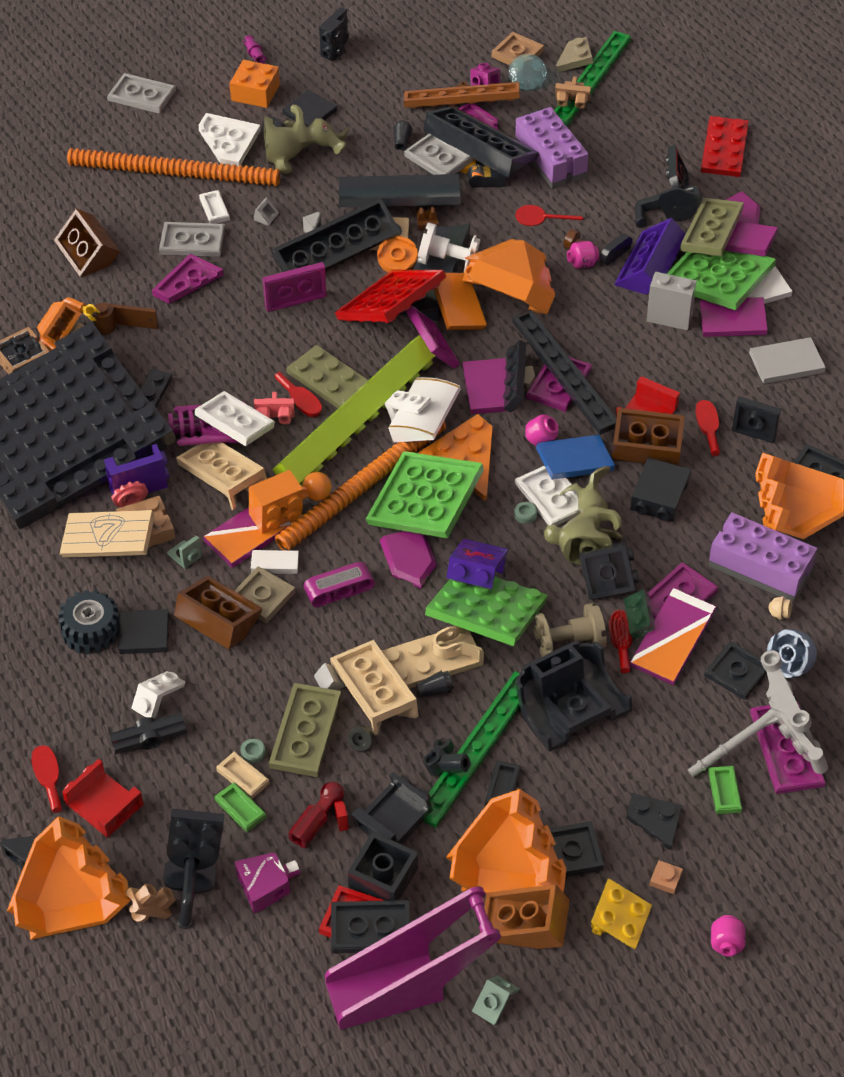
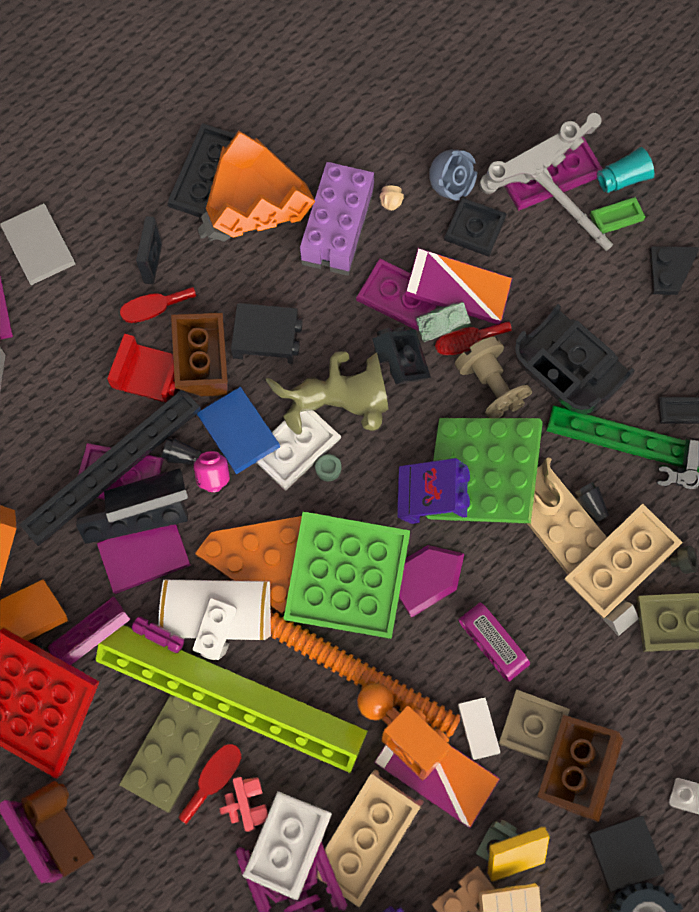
camera: 105 degrees left, 20 degrees up
none -> reddish brown door [21,781,94,877]
none -> black tile [104,468,188,522]
none -> magenta axle [132,617,184,653]
none -> black cone [161,438,202,465]
none -> yellow tile [488,827,549,882]
none -> teal plant [597,147,654,193]

